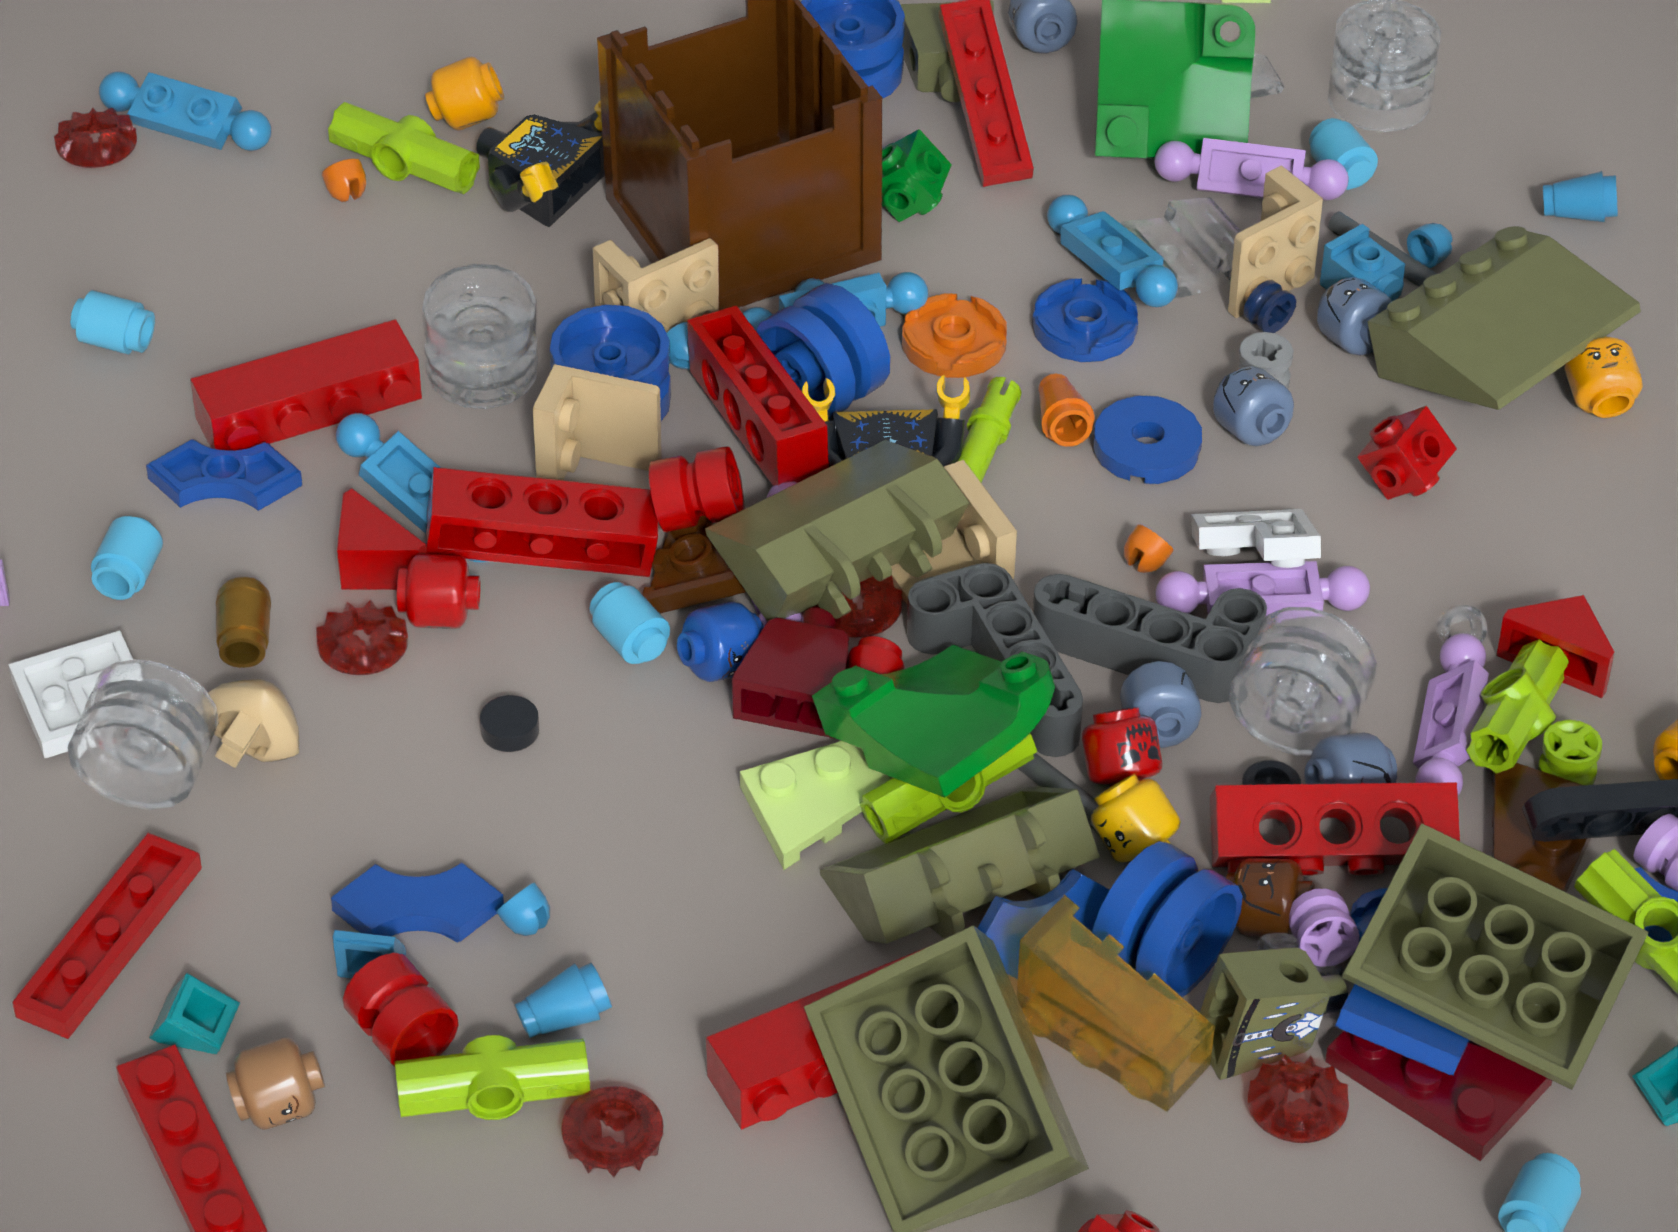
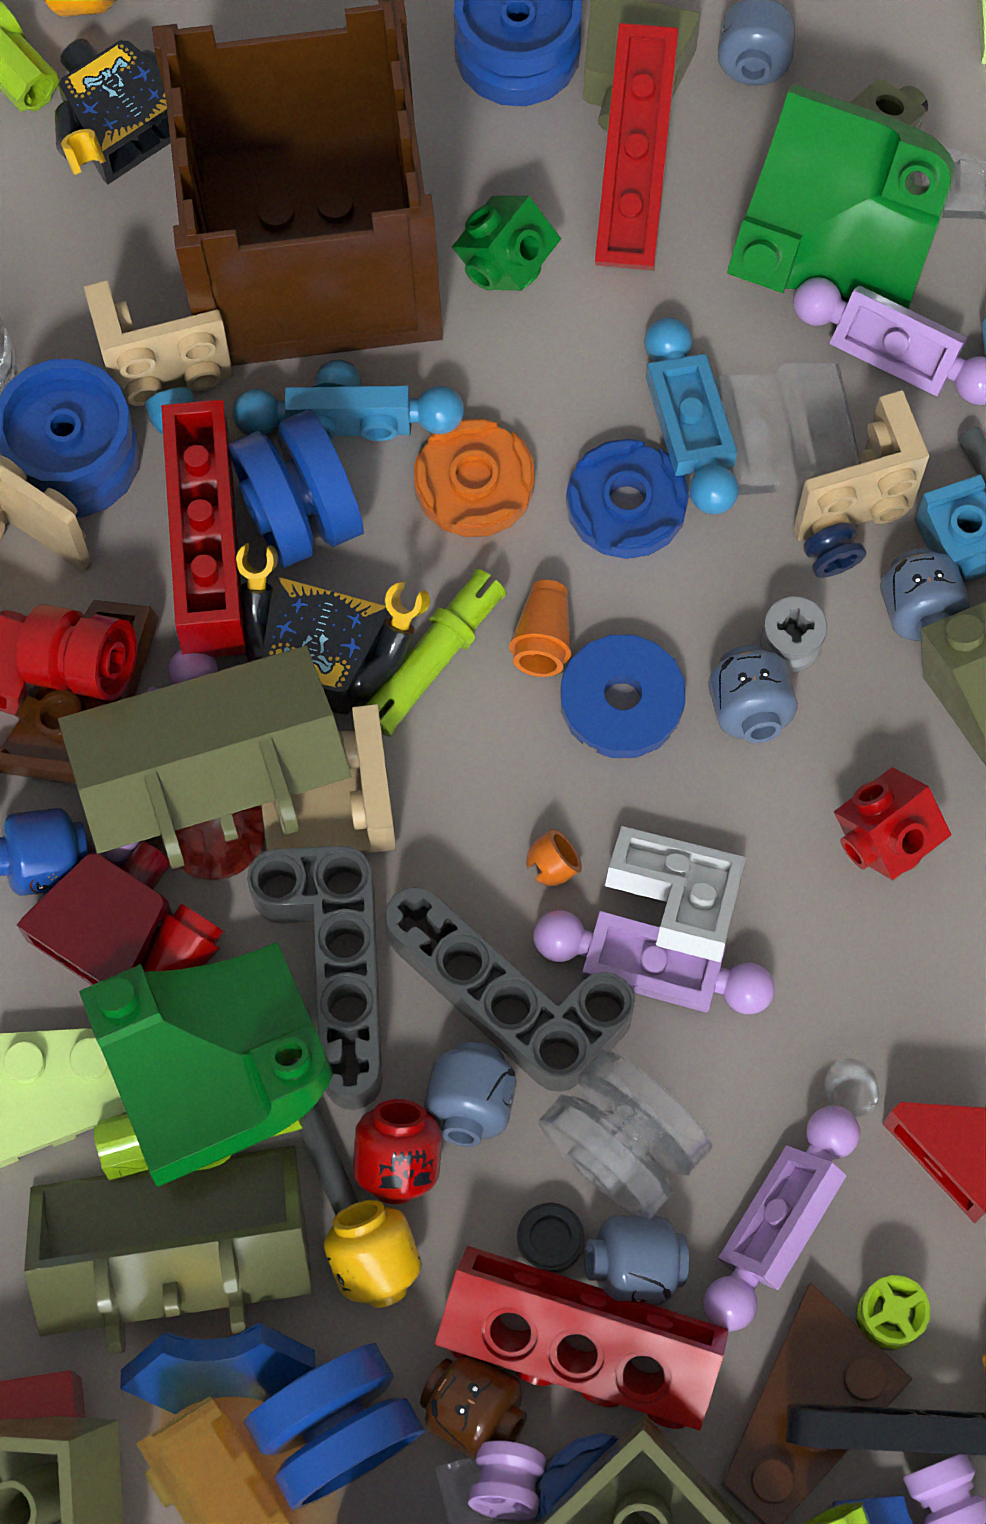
camera: 20 degrees right, 25 degrees up
lime piece [1466,639,1569,774] -> none

